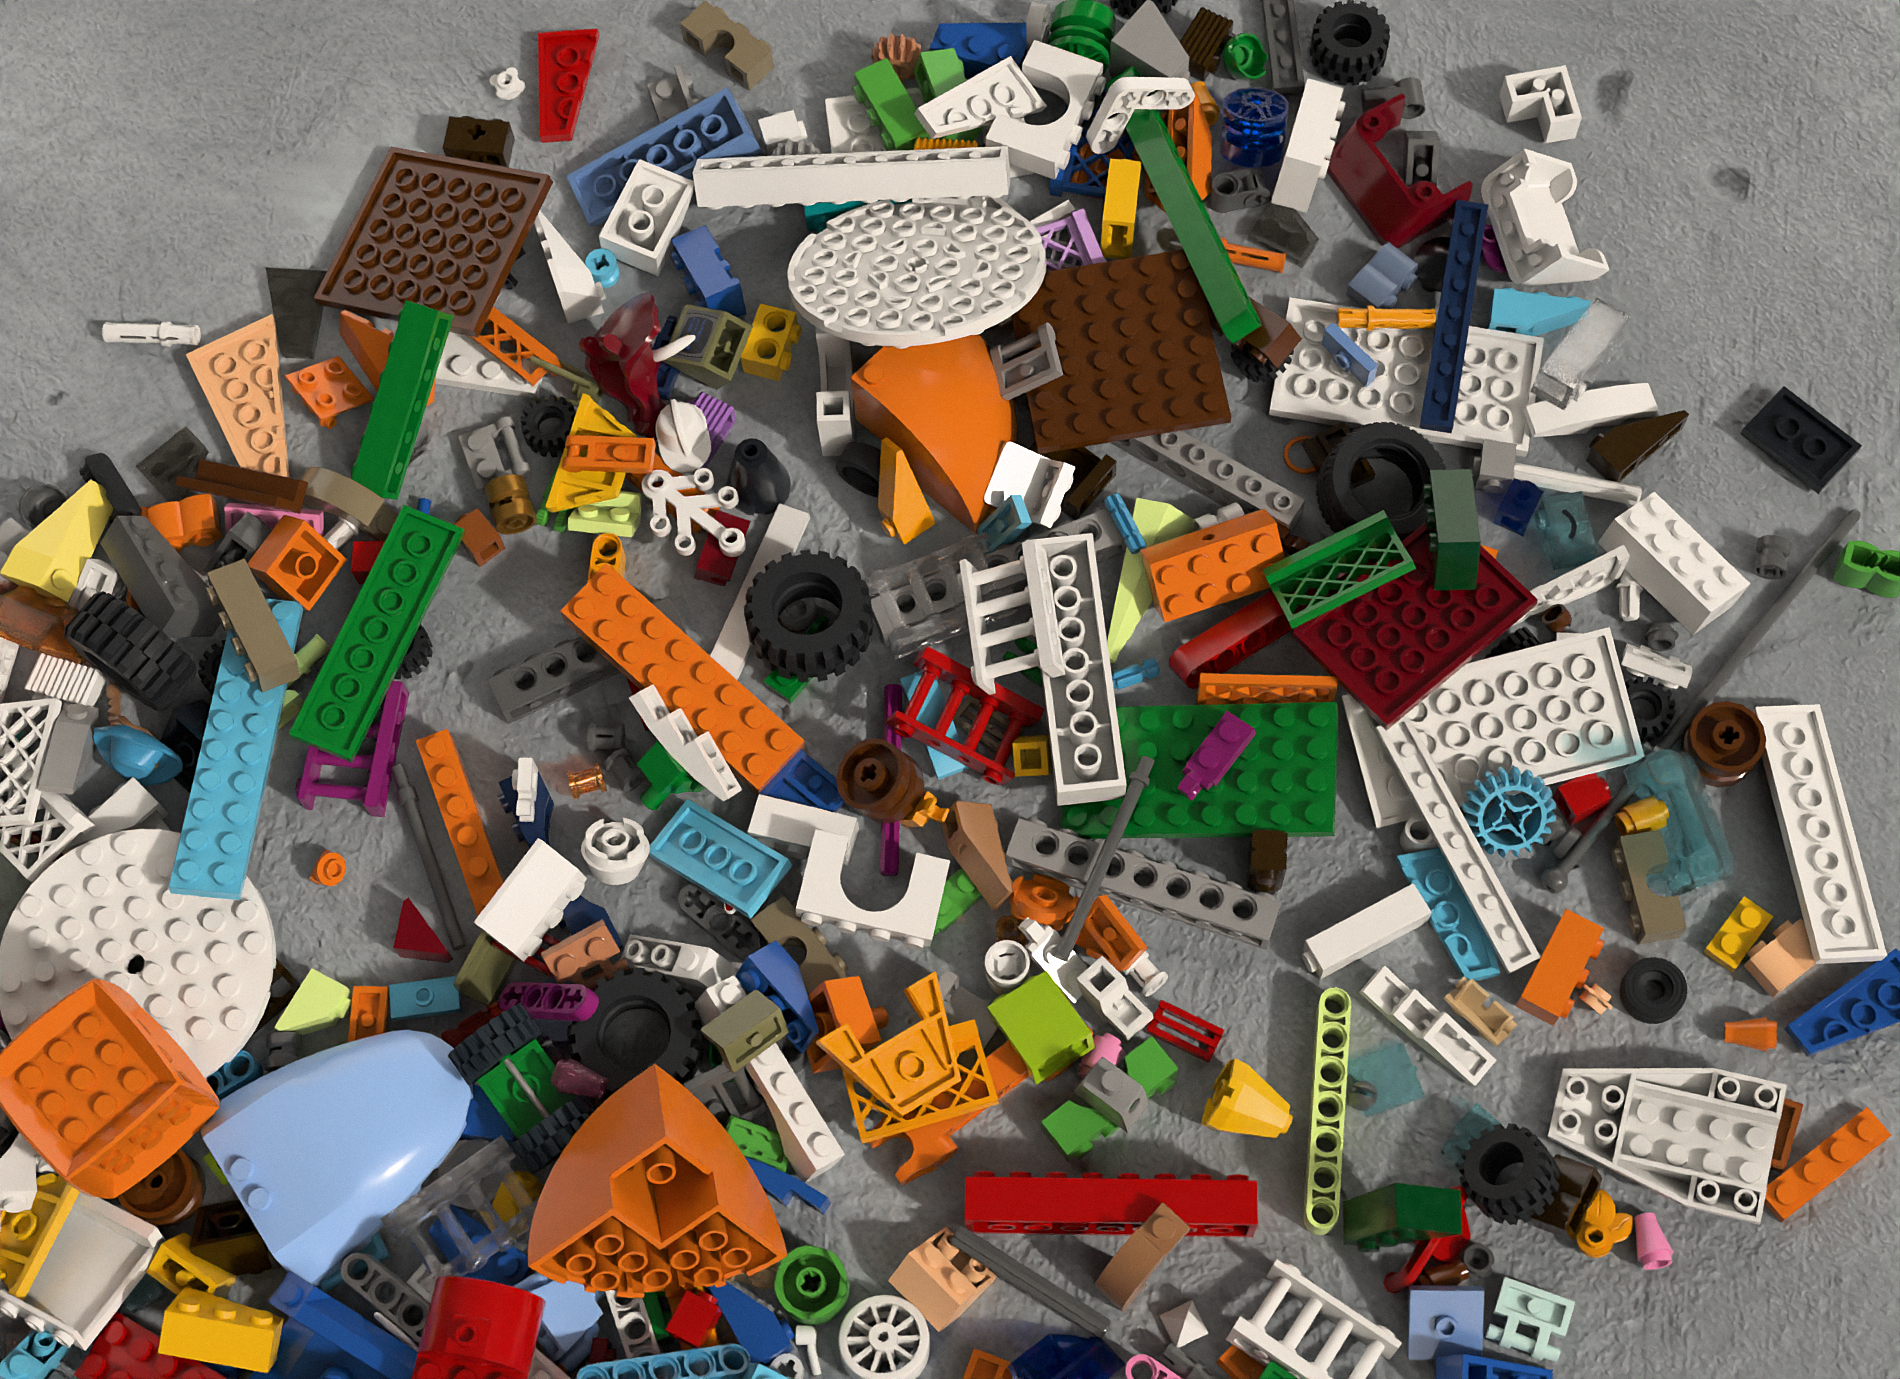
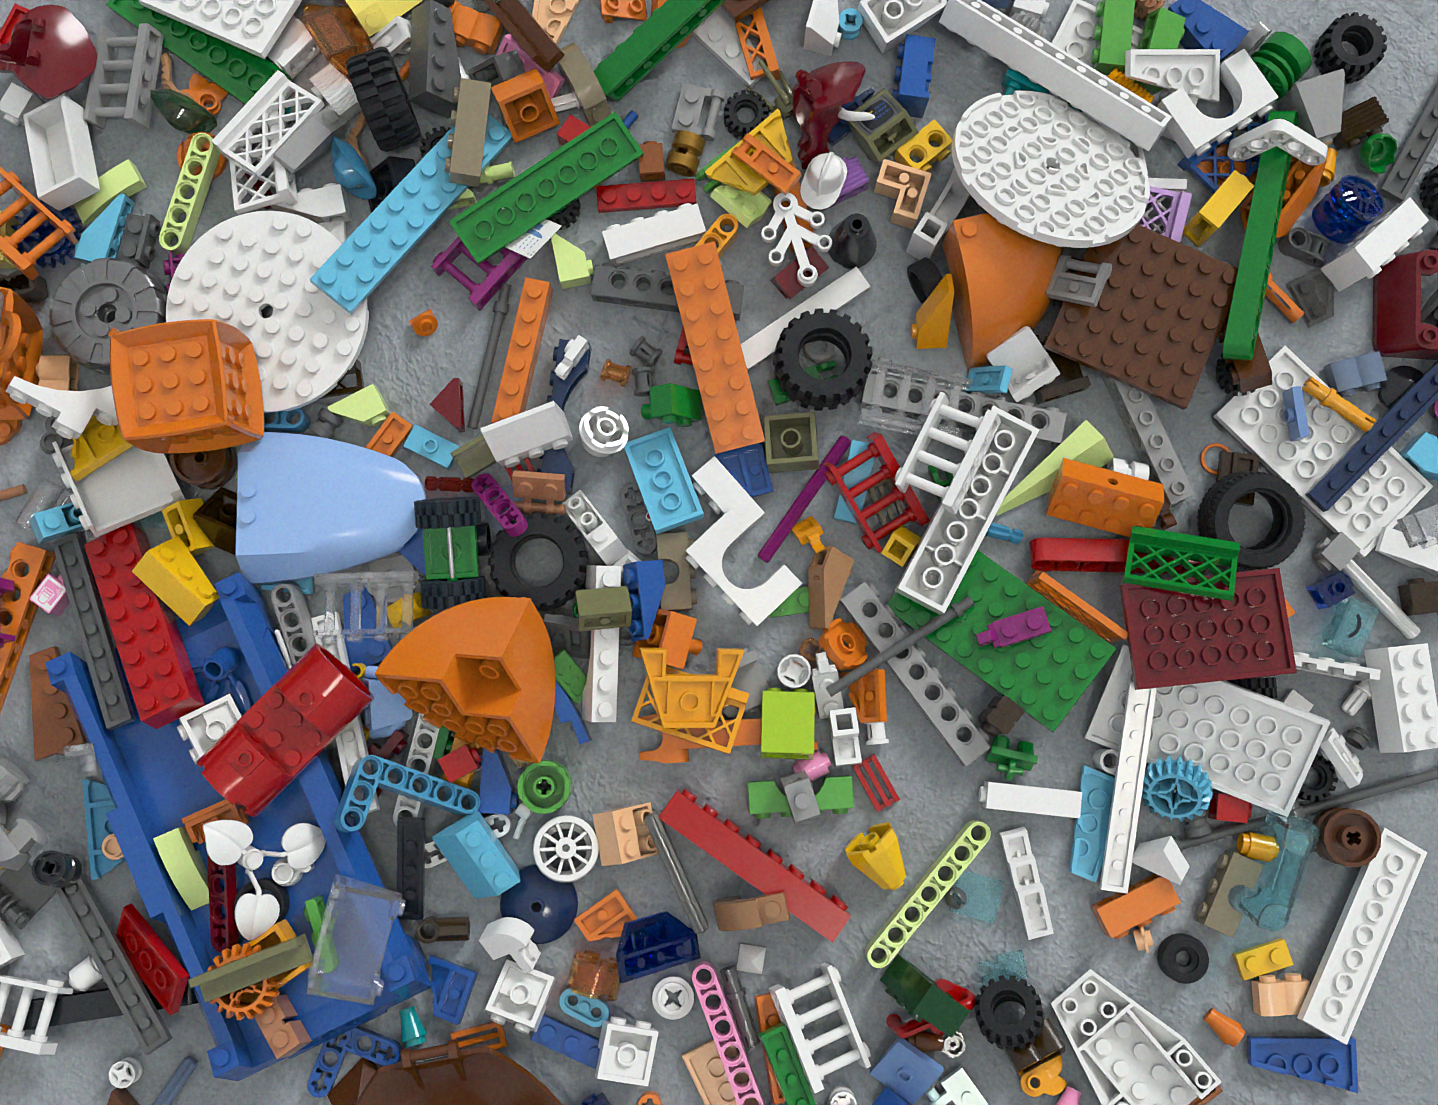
camera: 30 degrees right, 15 degrees up
clear pink cone [551,1058,608,1099] -> none
white slope [629,684,742,802] -> none
reddish brown wheel [836,738,924,824] -> none
dark azure axle [1104,493,1146,554] -> none
dark green wedge [1423,469,1481,591] -> none
tan hinge [1443,976,1518,1047] -> none
reddish brown hinge [1542,604,1572,633] -> none
none -> white sticker [505,219,562,259]
none -> yellowish green slope [551,234,594,289]
none -> red plate [596,178,696,213]
none -> white brick [602,203,706,266]
none -> olive brick [764,412,820,473]
none -> light nougat brick [874,159,932,229]
none -> green hips [985,735,1038,781]
none -> white slope [1132,836,1190,885]

